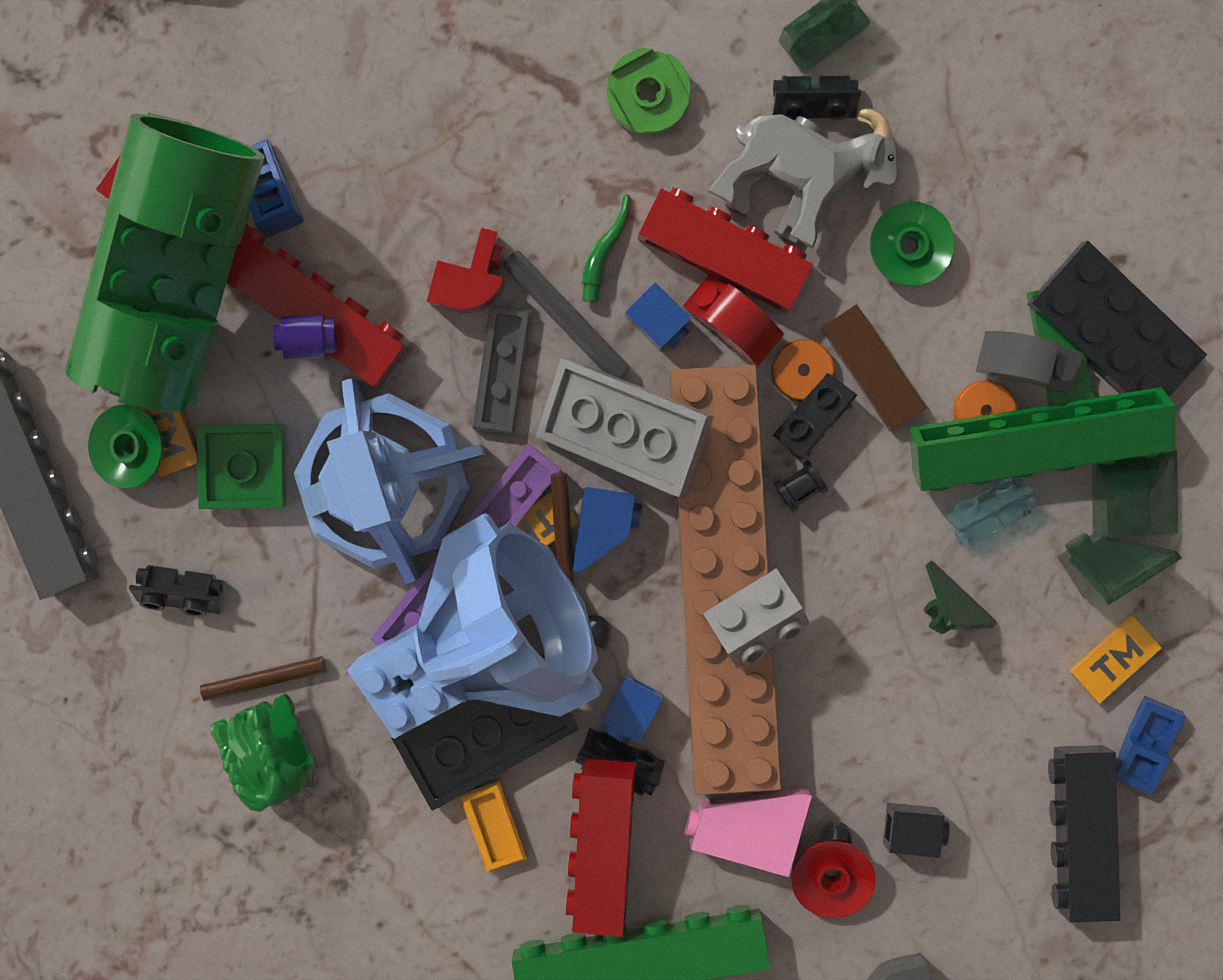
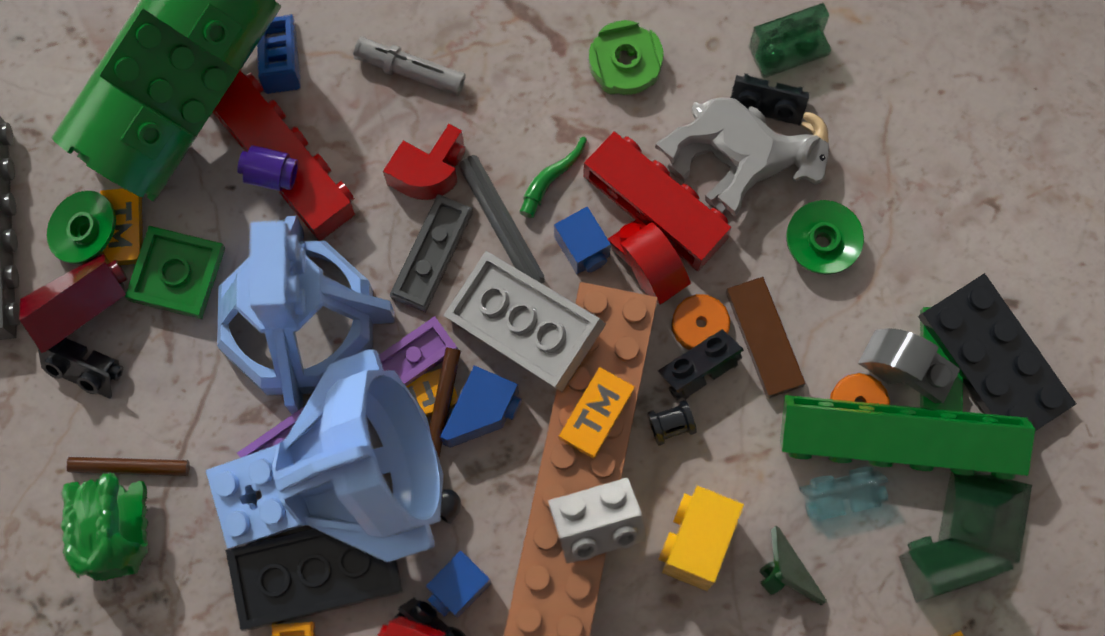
camera: 15 degrees right, 15 degrees down
none -> dark red slope [19,253,128,353]
none -> light grey pin [353,36,466,96]
none -> light orange tile [558,367,635,459]
none -> yellow brick [658,485,744,591]

